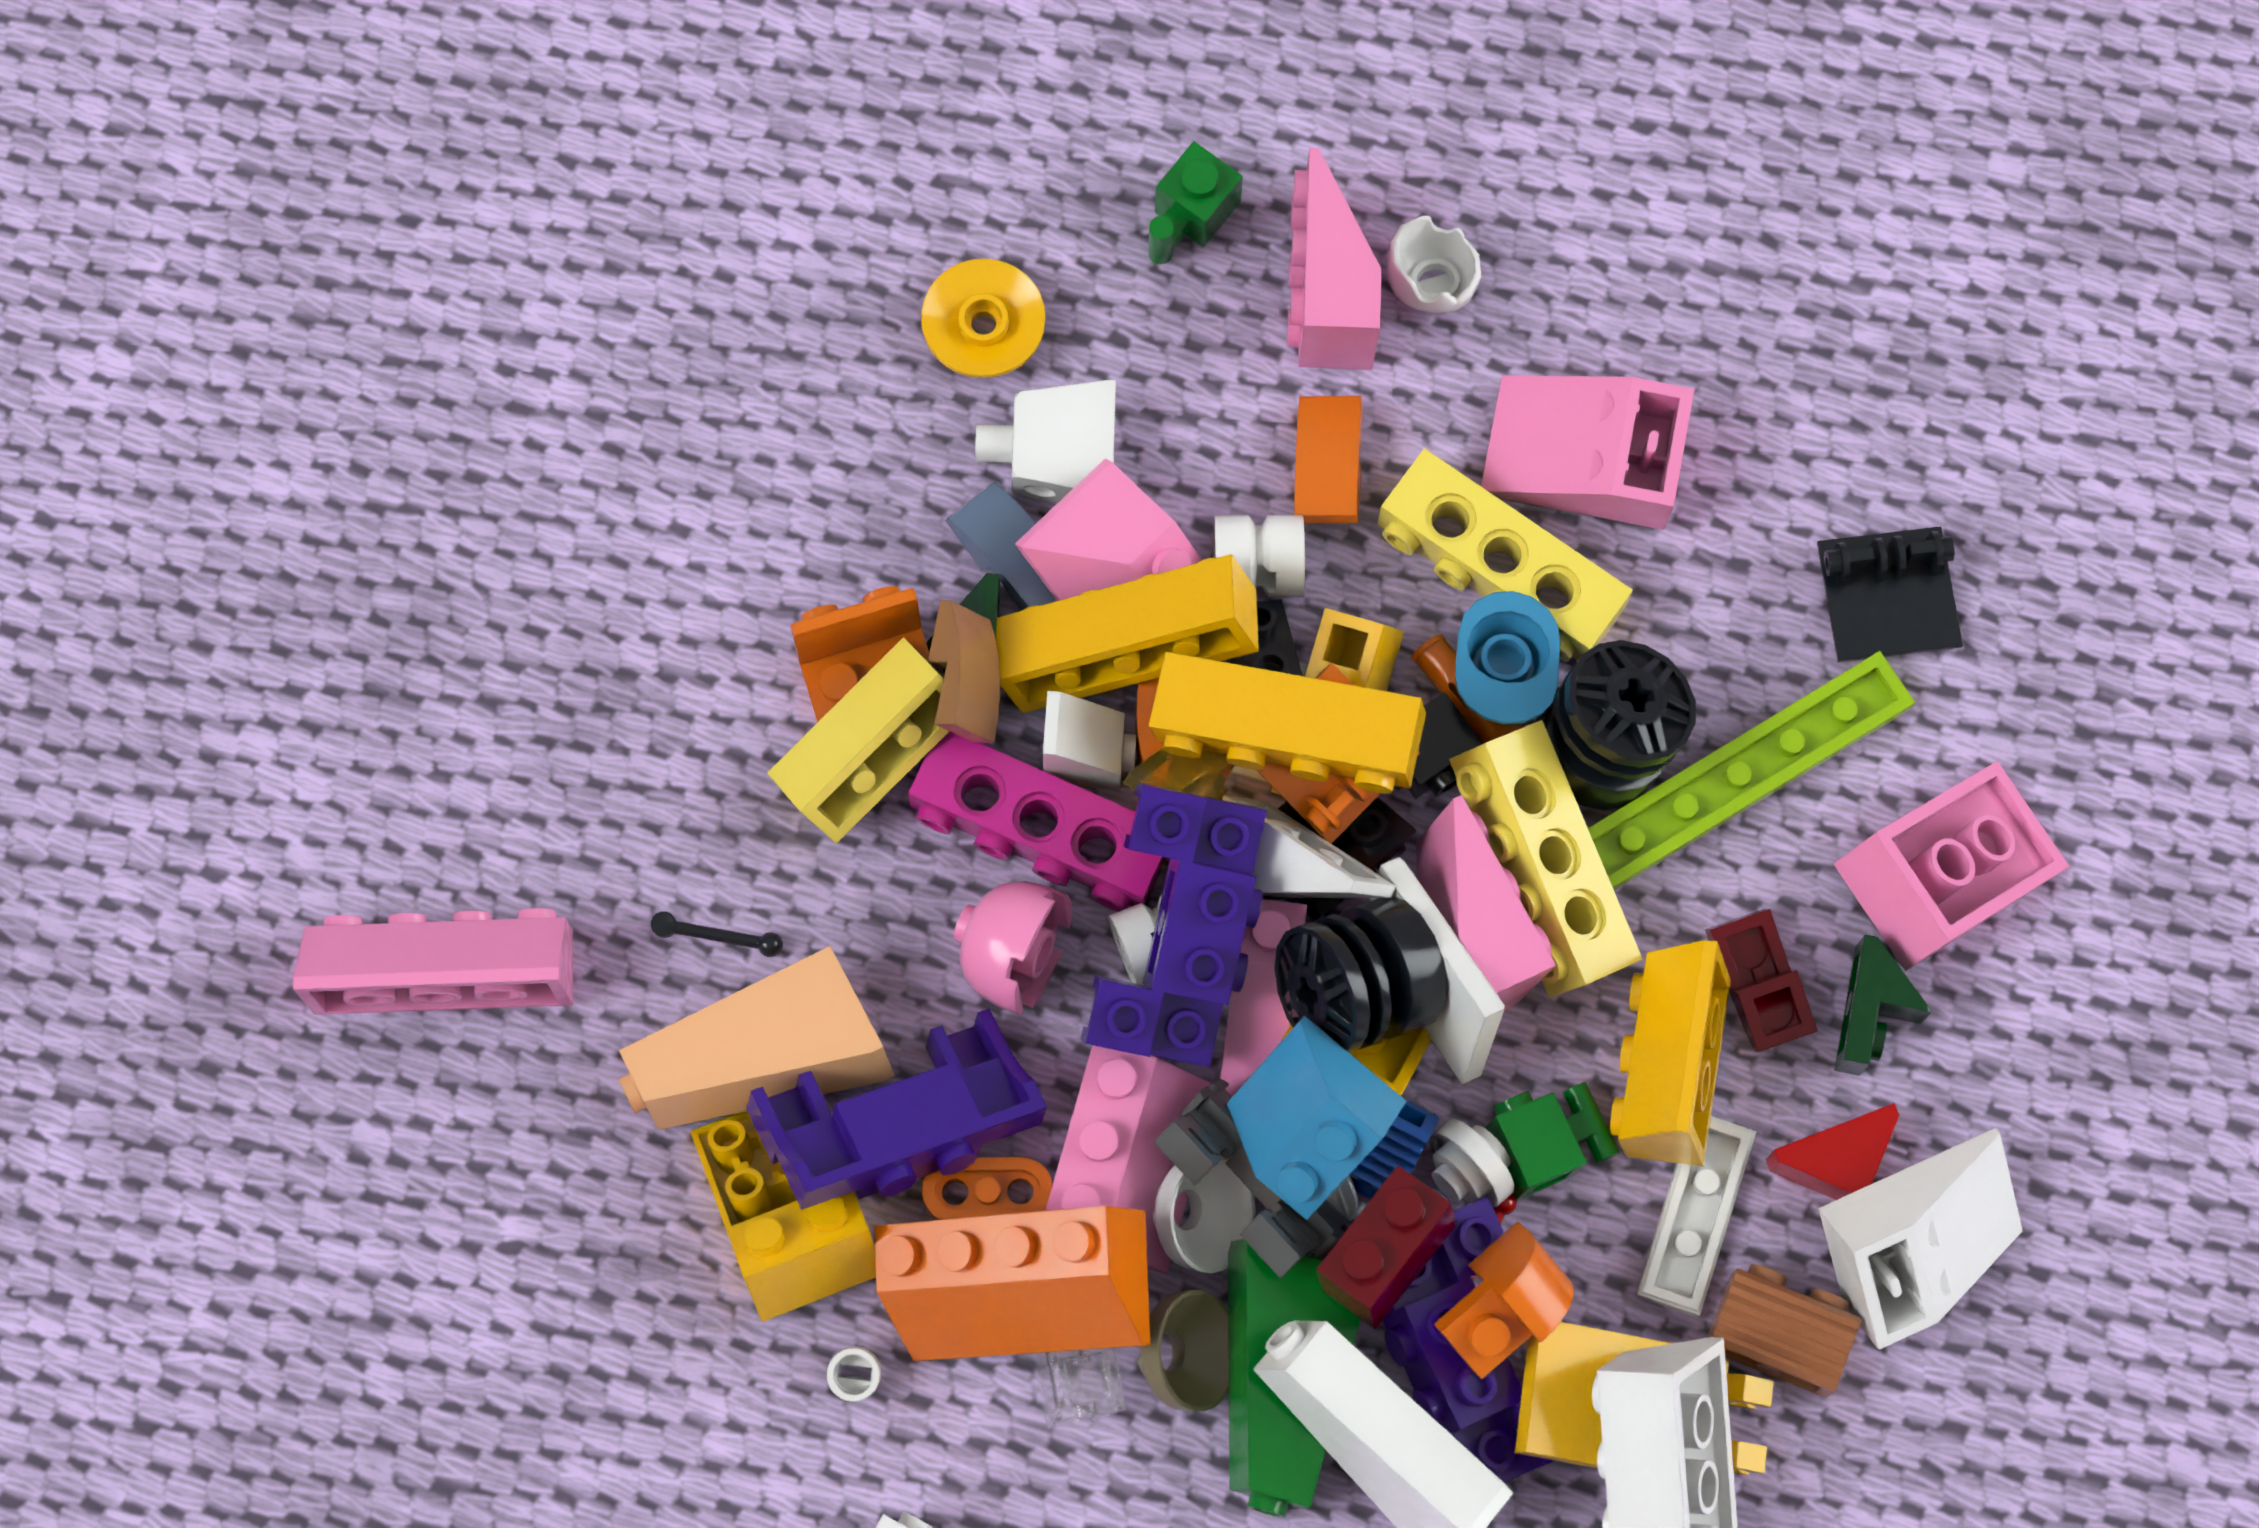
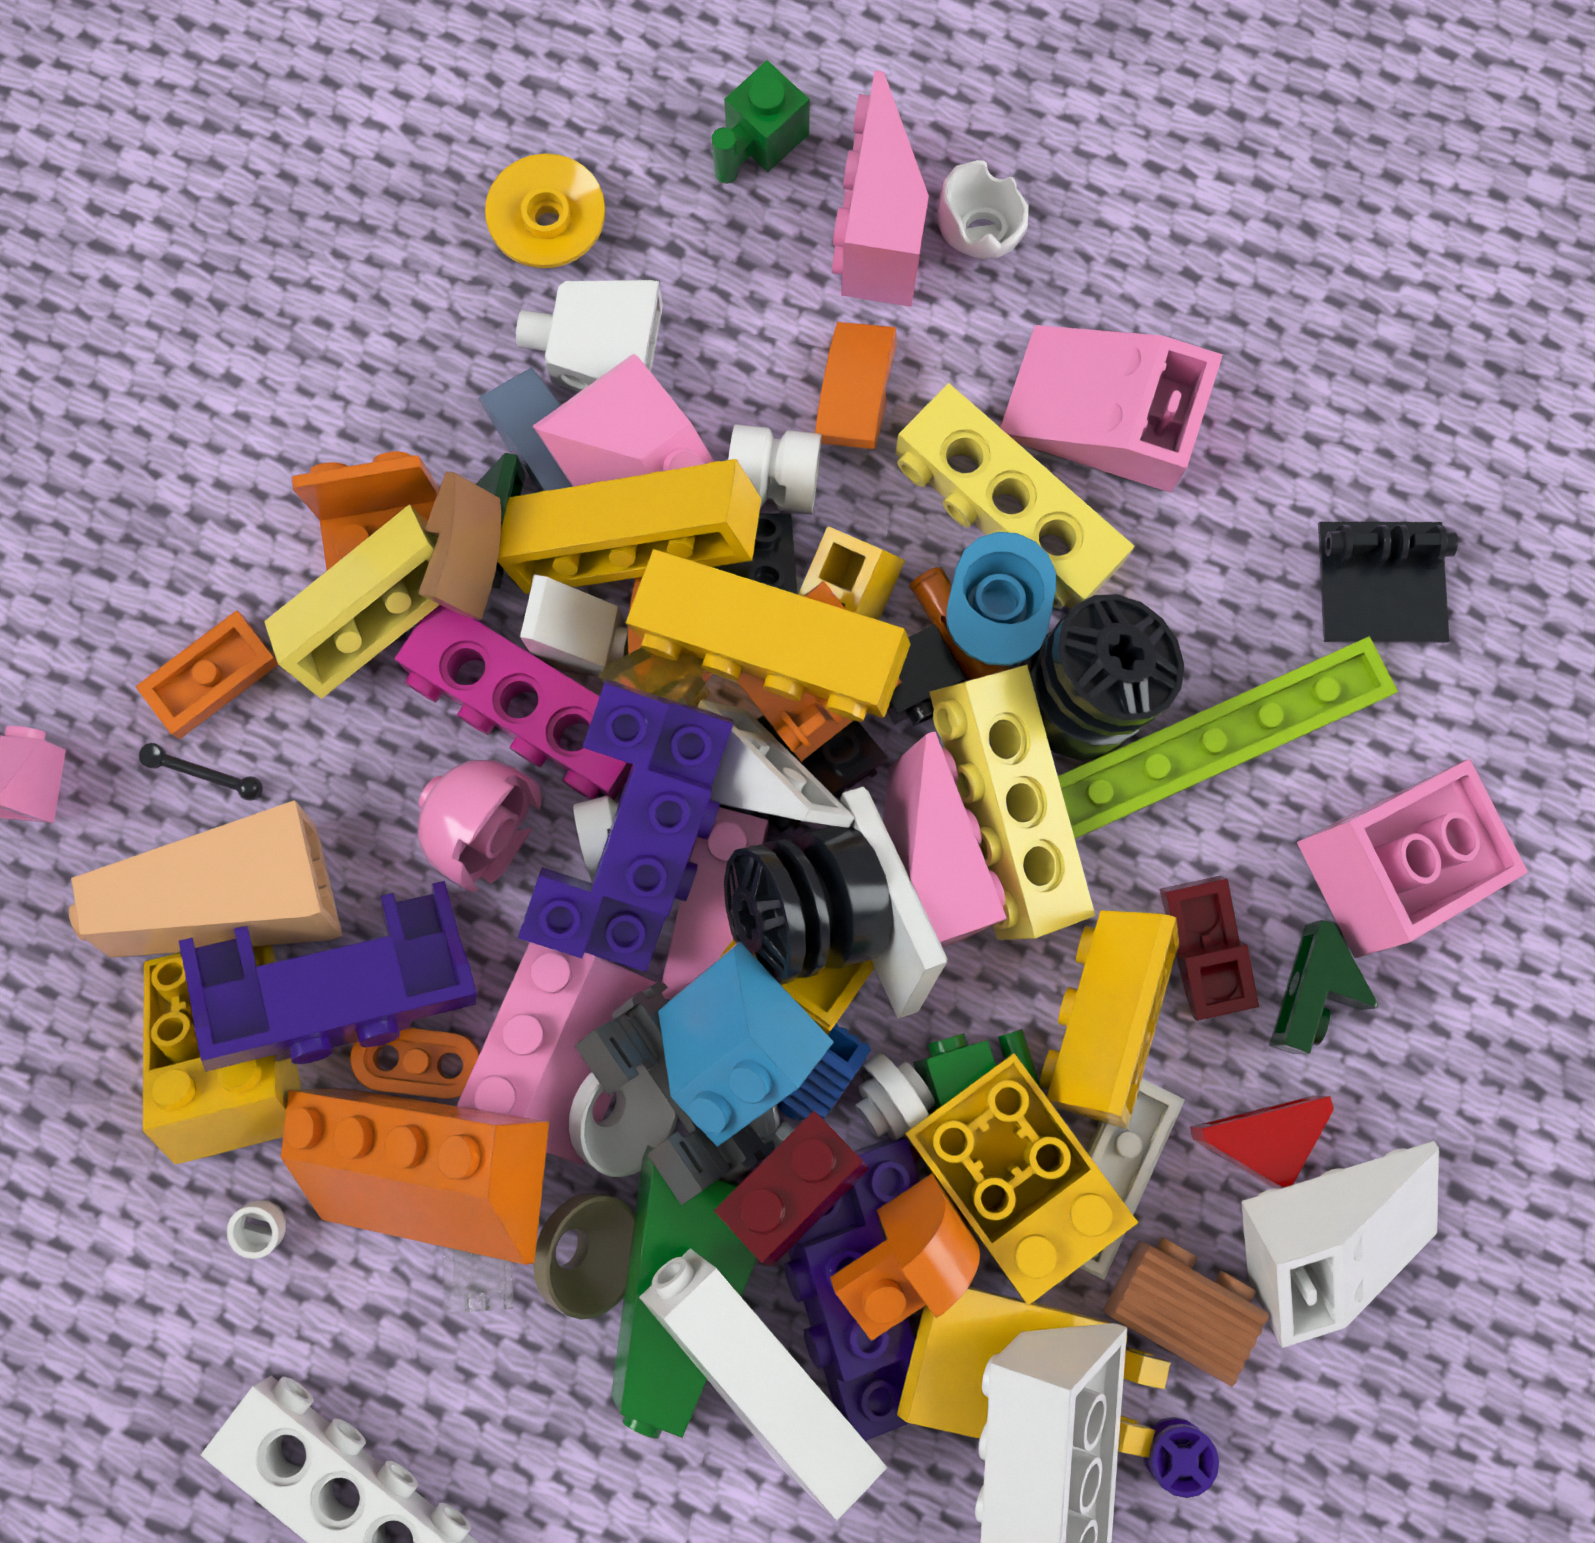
camera: 10 degrees right, 5 degrees up
none -> orange plate [135,610,278,739]
none -> yellow slope [905,1053,1138,1306]
none -> dark purple wheel [1143,1417,1219,1498]

